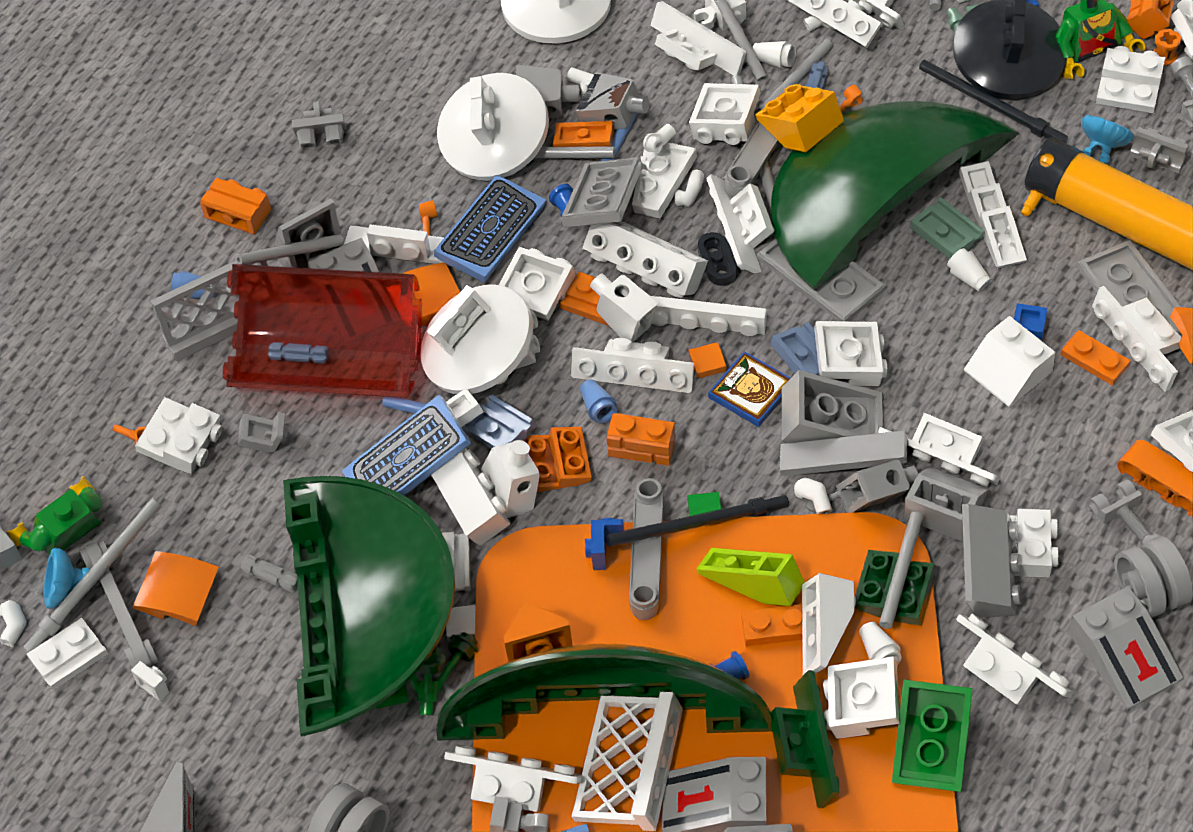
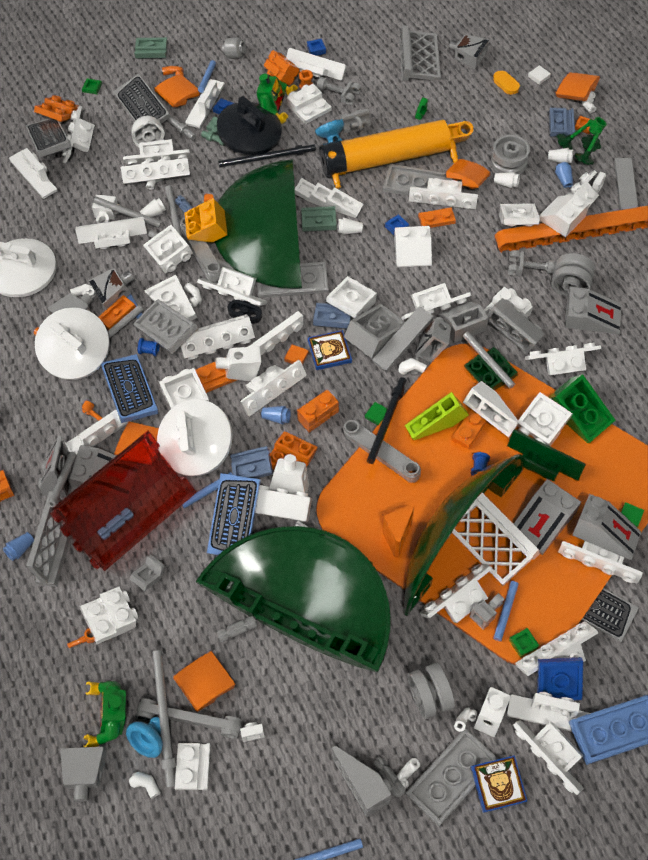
camera: 55 degrees left, 5 degrees up
white plate [446,389,483,427] -> none
blue bracket [585,517,624,570] -> none
white arm [643,124,676,152] -> none
white cone [859,622,902,665] -> none

